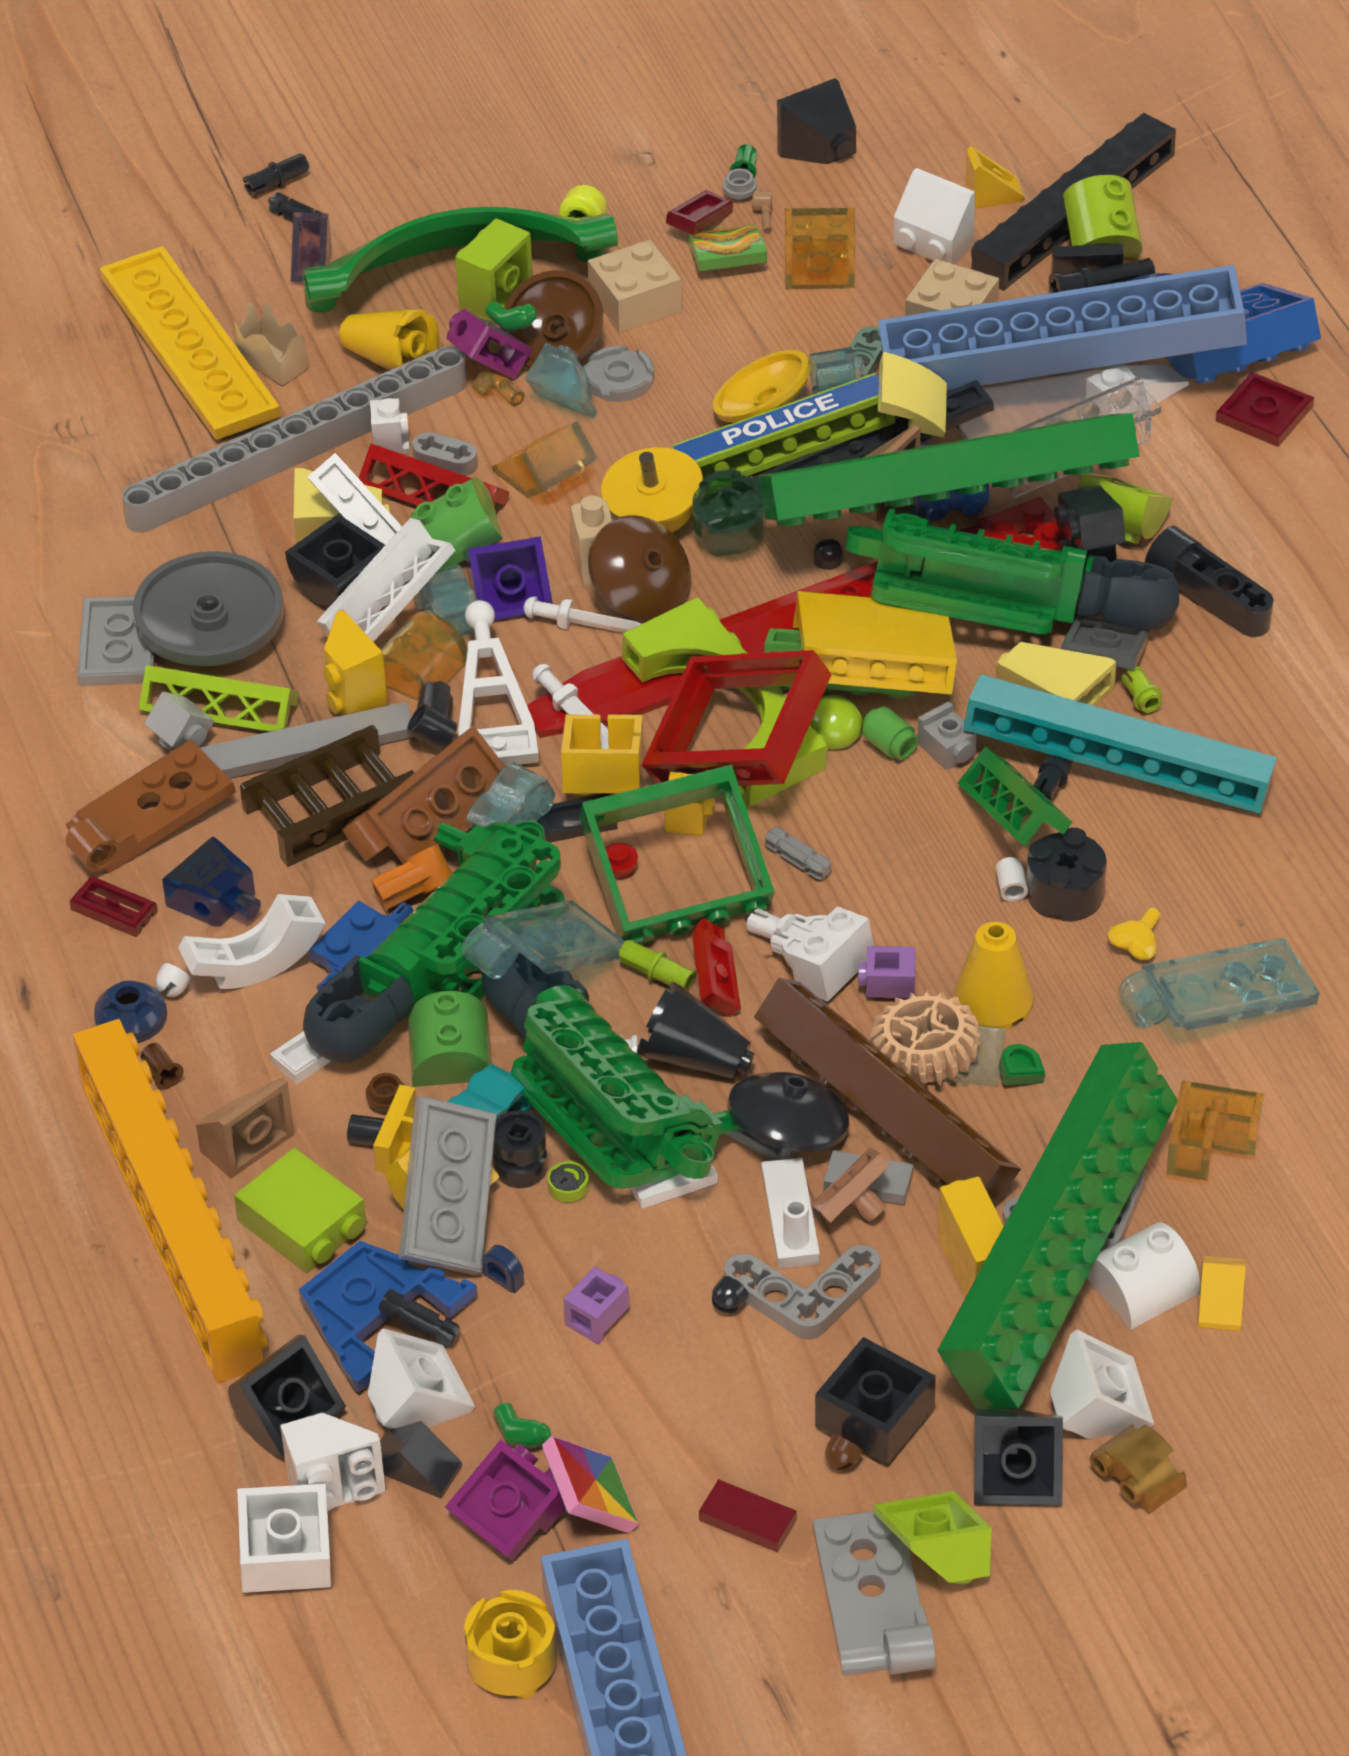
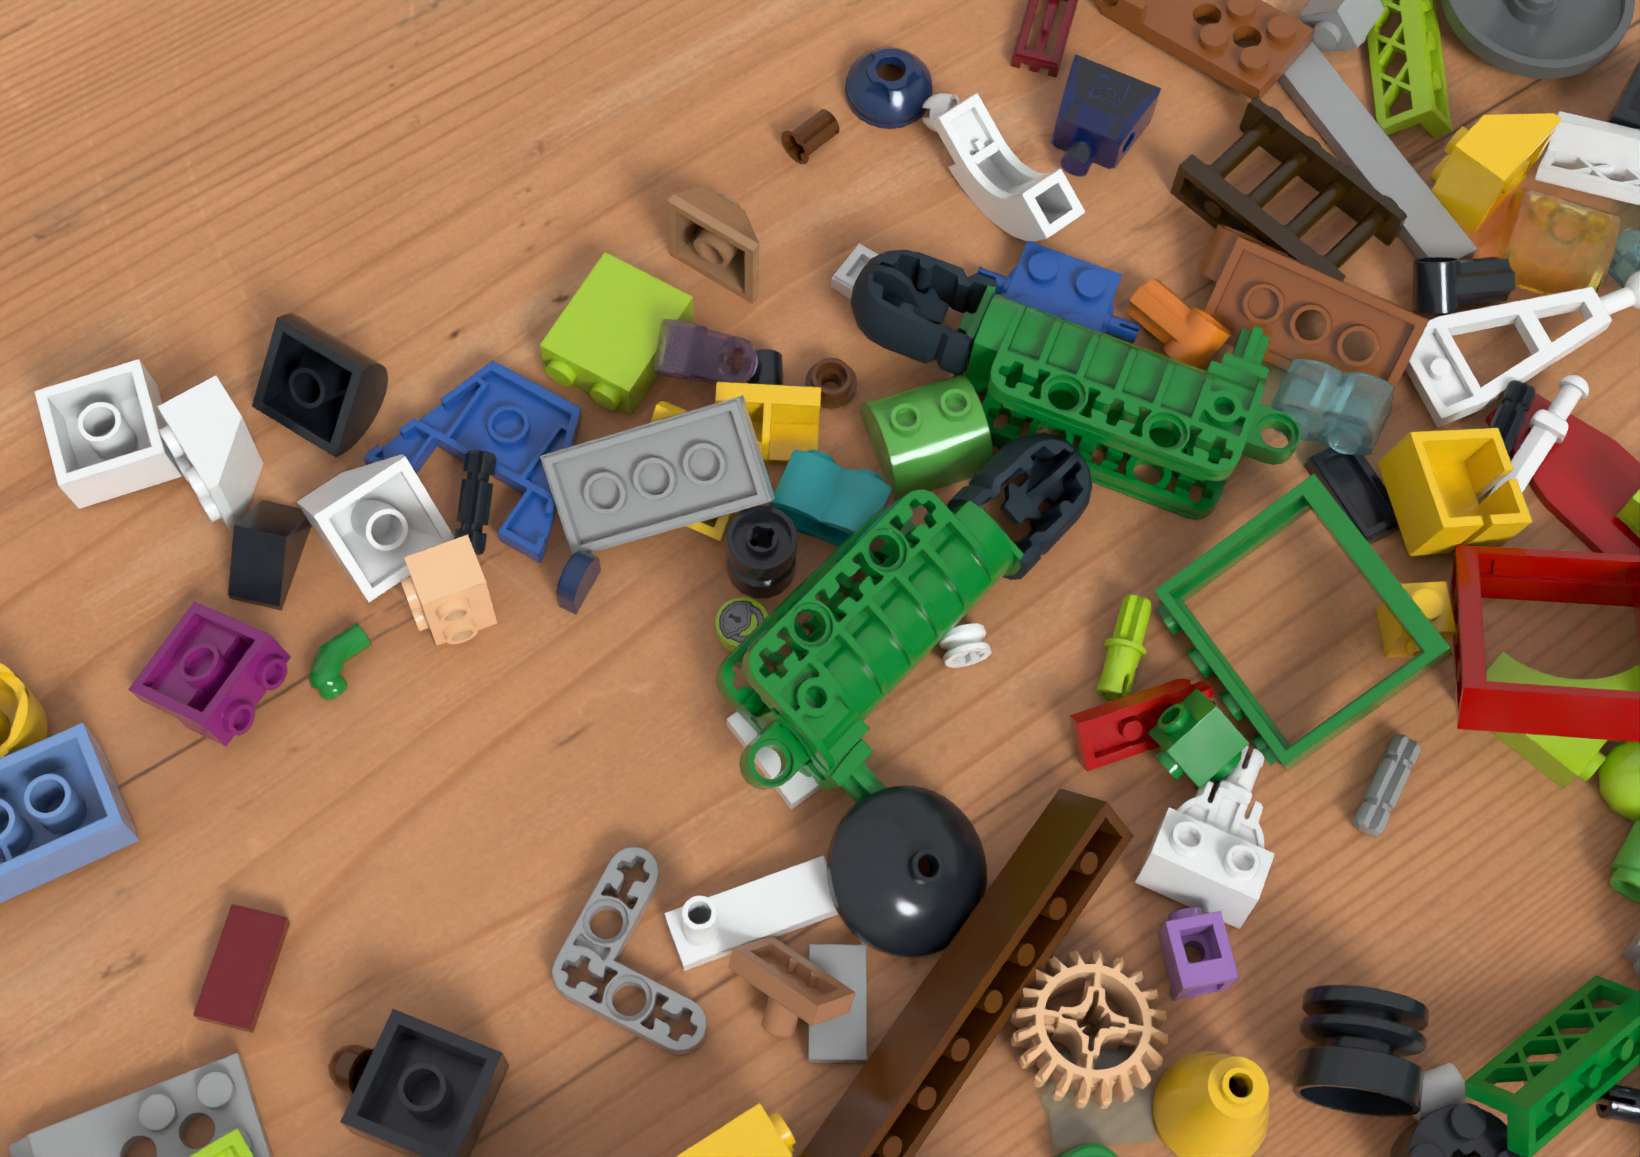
camera: 70 degrees right, 20 degrees up
light orange brick [73,1019,268,1384] -> none
clear light blue hinge [461,900,625,979] -> none
tile [542,1436,639,1533] -> none
medium lavender brick [563,1267,629,1345] -> none
red plate [605,843,638,879] -> none
black cone [637,982,755,1079] -> none
black hinge [712,1276,749,1314] -> none
none -> light nougat brick [400,534,497,646]
none -> clear purple piece [653,319,758,384]
none -> brick [1148,689,1249,788]
none -> black wheel [1293,985,1429,1117]
none -> black axle [1489,380,1535,455]

